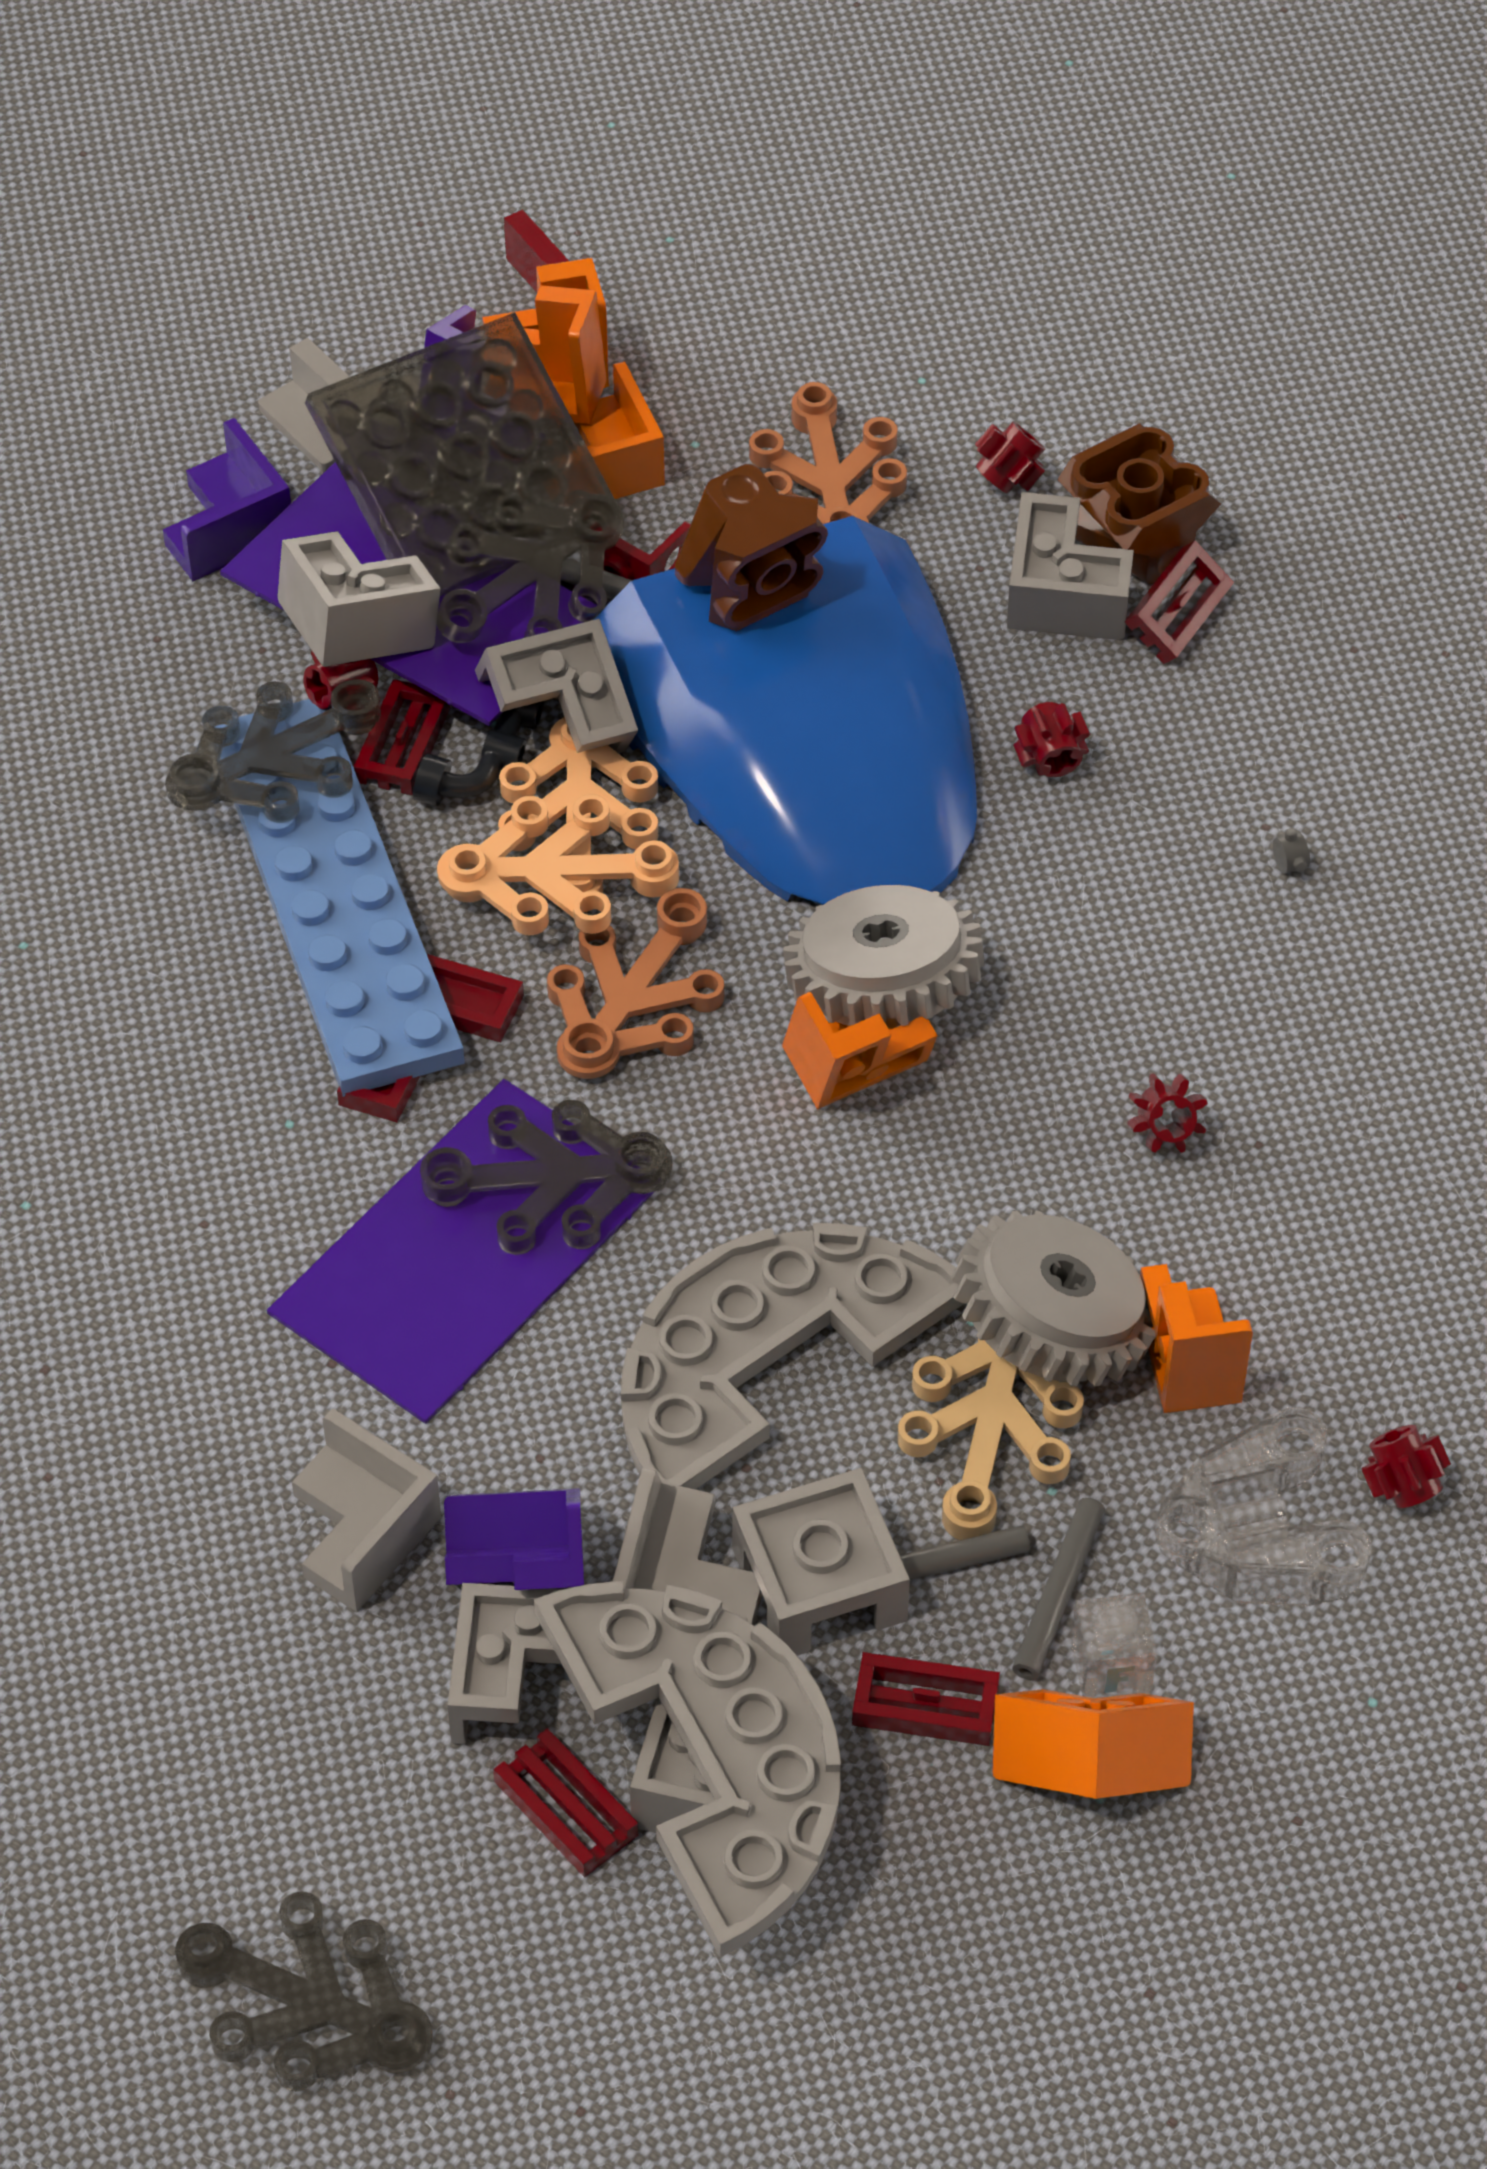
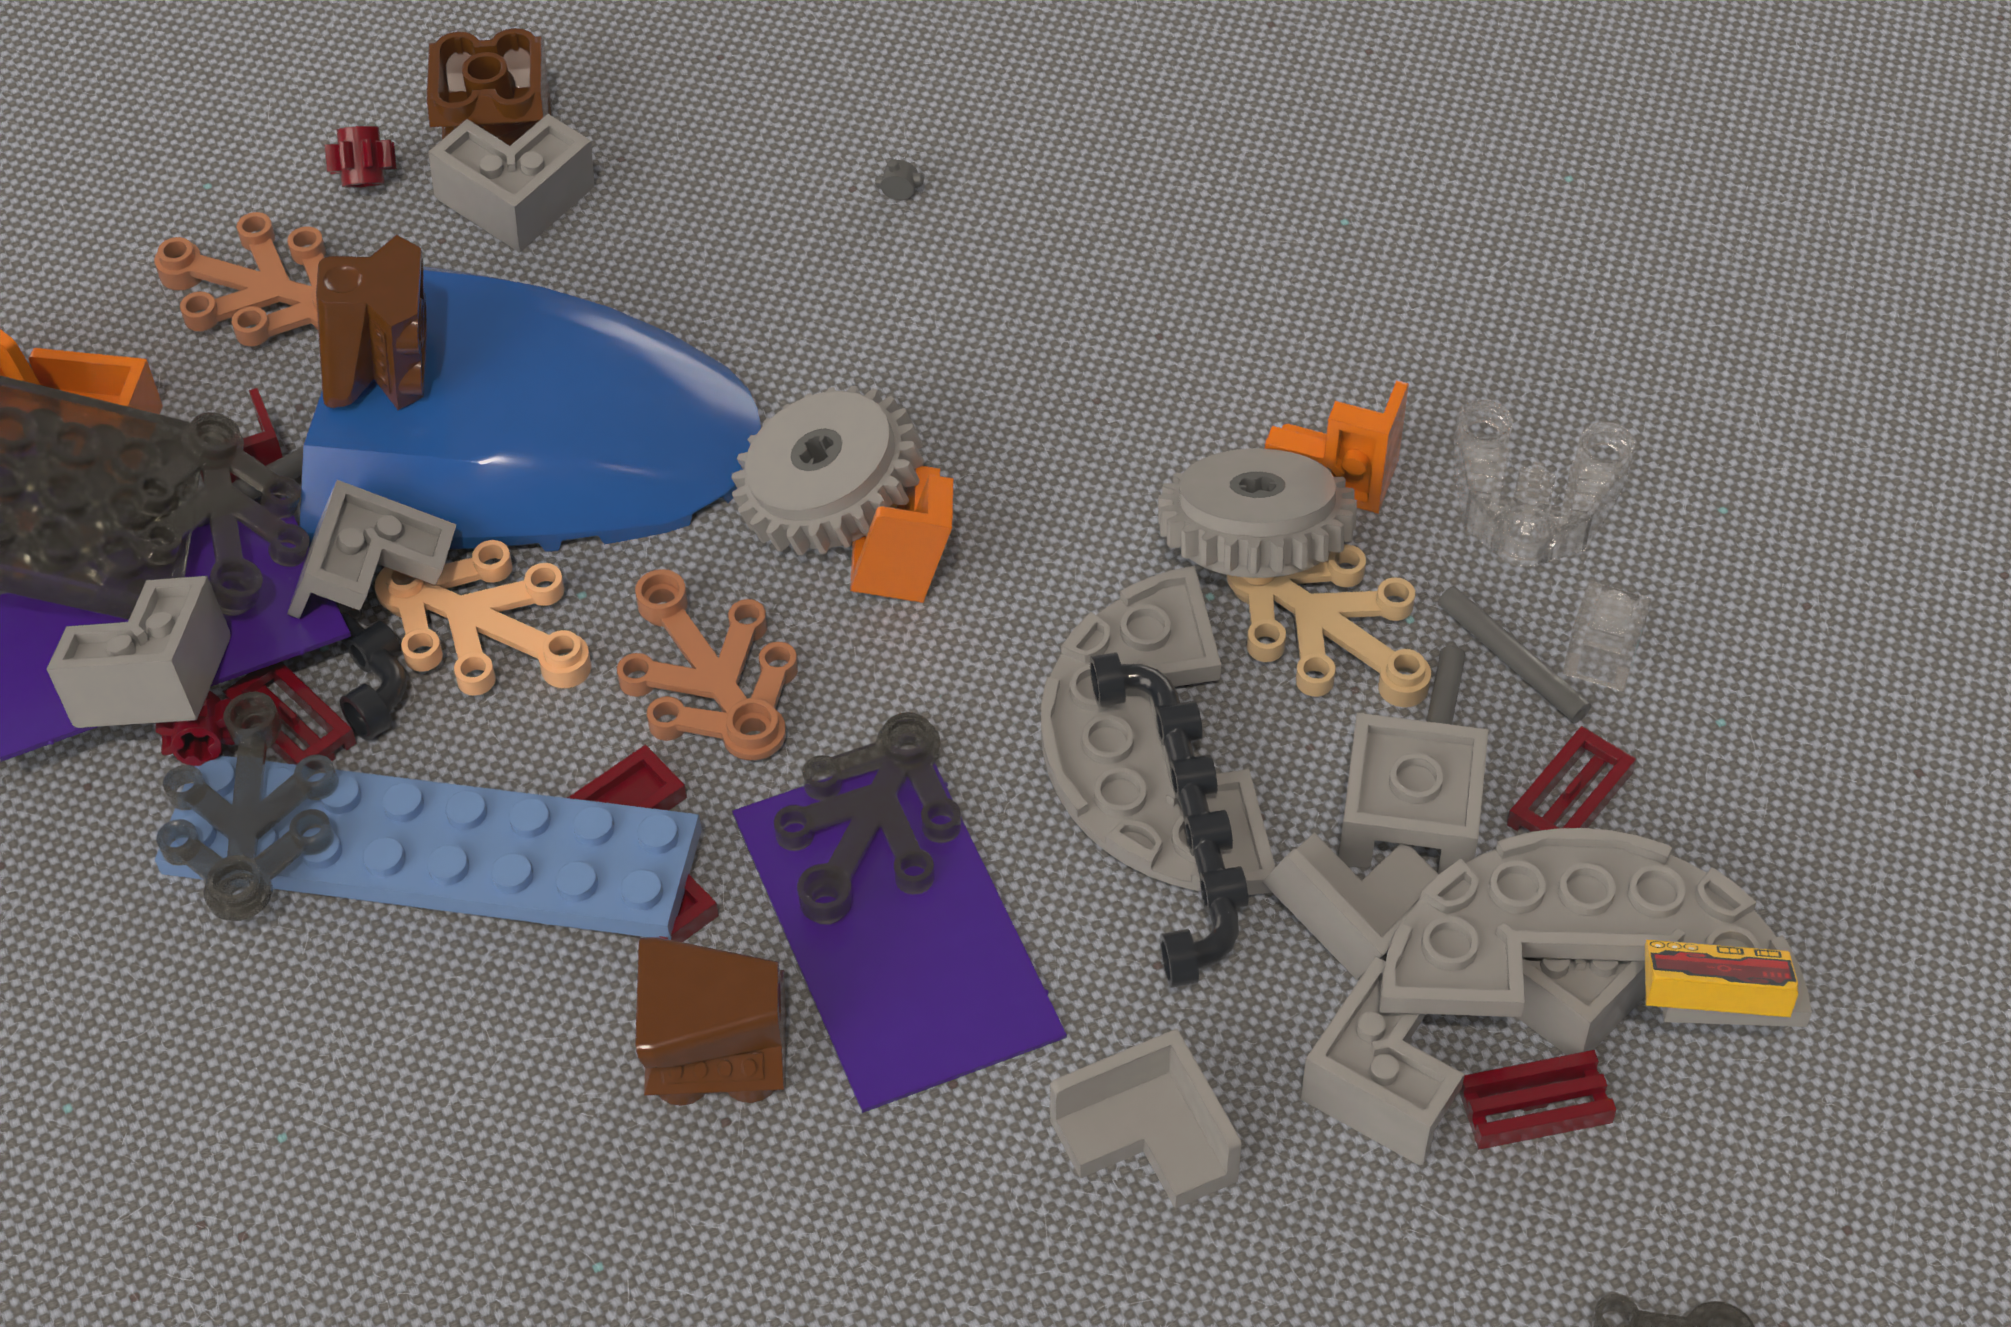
camera: 60 degrees left, 0 degrees up
light nougat plant [437,794,679,935] -> none
dark purple panel [444,1488,584,1590] -> none
orange panel [992,1689,1194,1799] -> none
dark red gear [1013,702,1091,777] -> none
dark red tile [1124,540,1234,664] -> none
dark red gear [1127,1073,1208,1153] -> none
dark red gear [1361,1425,1451,1508] -> none
none -> reddish brown piece [635,937,786,1106]
none -> black bar [1090,652,1249,988]
none -> yellow slope [1645,940,1799,1017]

